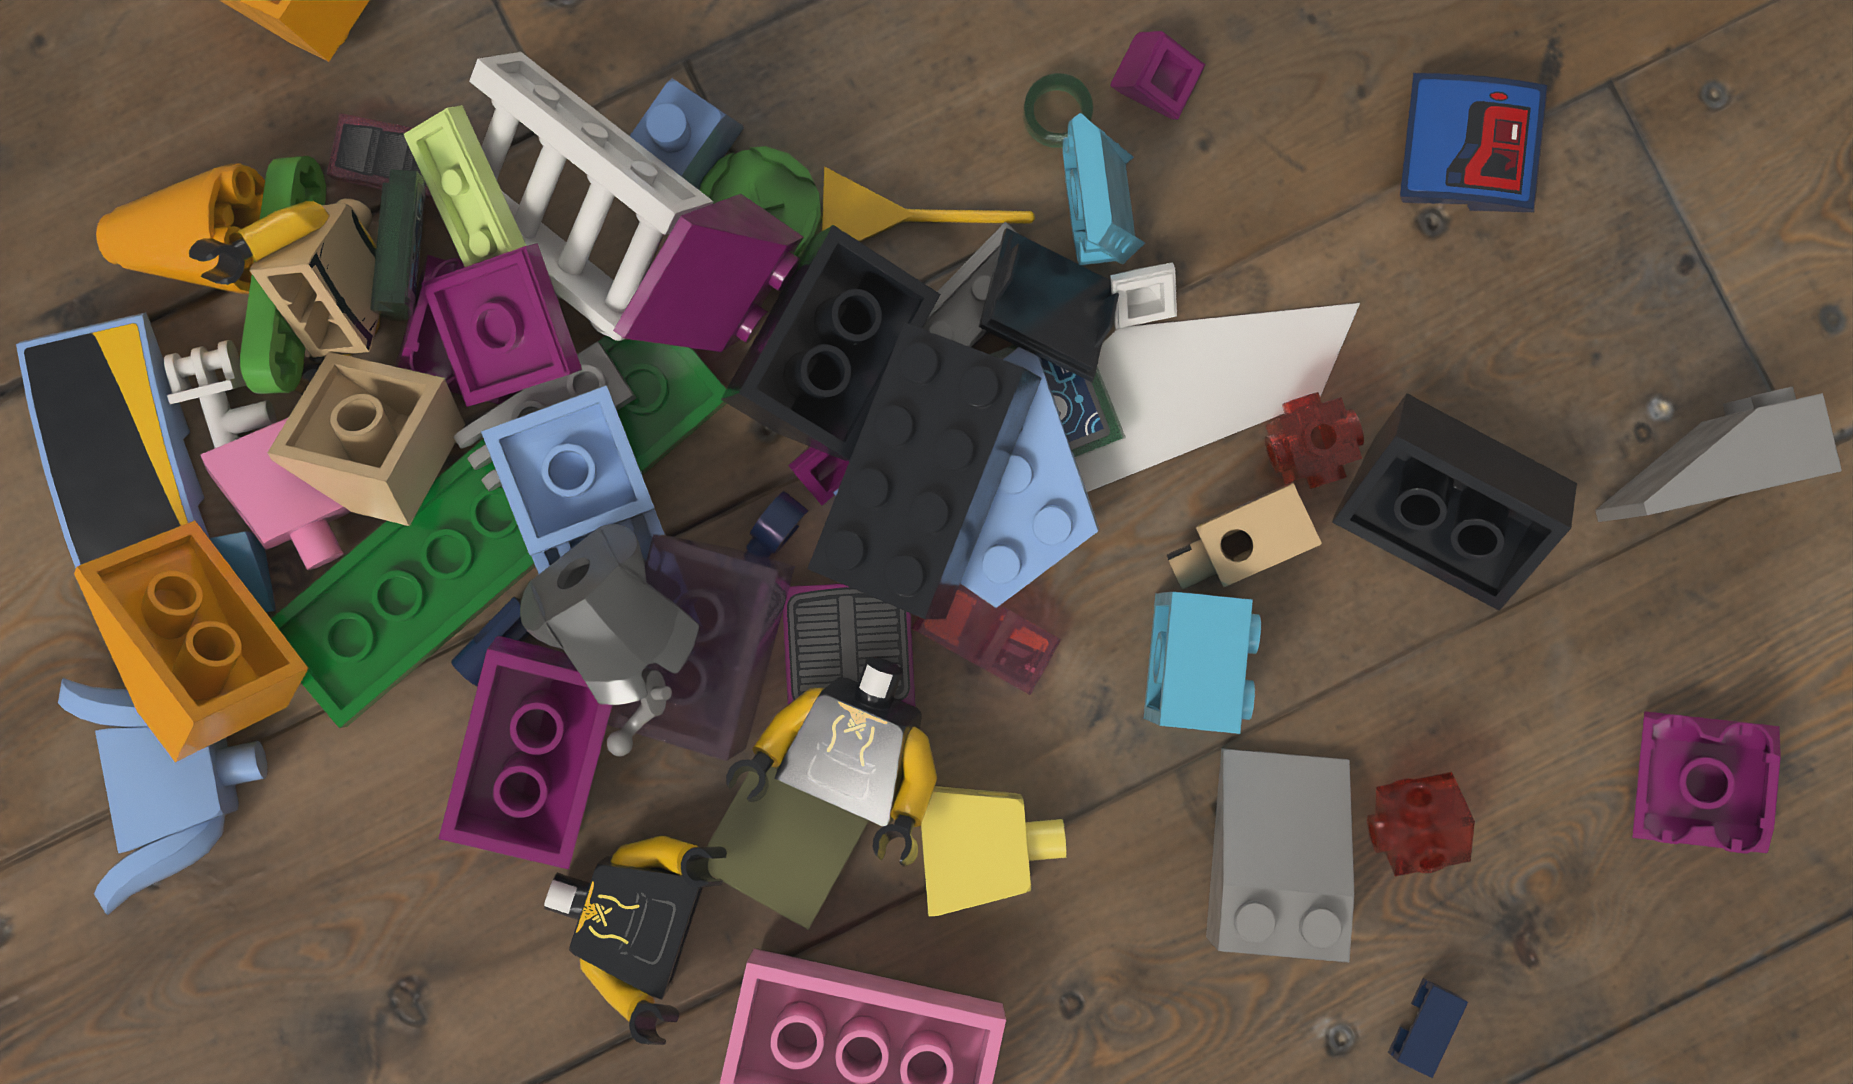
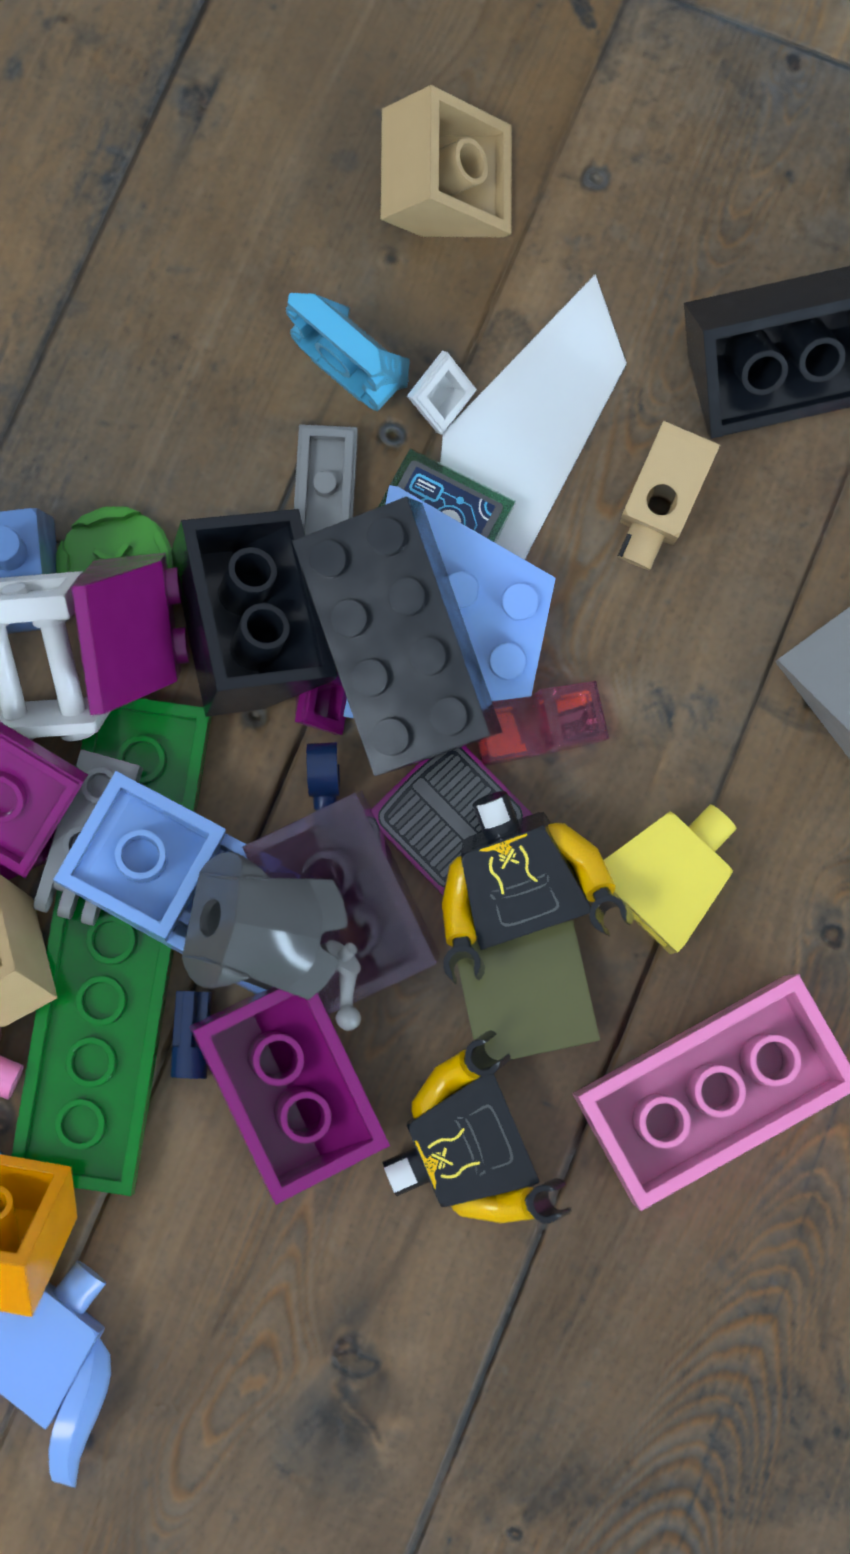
camera: 35 degrees left, 5 degrees down
yellow piece [822,166,1035,242] -> none
black piece [979,228,1119,382] -> none
clear green piece [1023,73,1093,148] -> none
magenta slope [1110,31,1205,120] -> none
medium azure brick [1144,592,1261,734] -> none
clear red brick [1265,392,1364,489] -> none
slope [1400,73,1548,213] -> none
none -> tan slope [381,85,512,237]

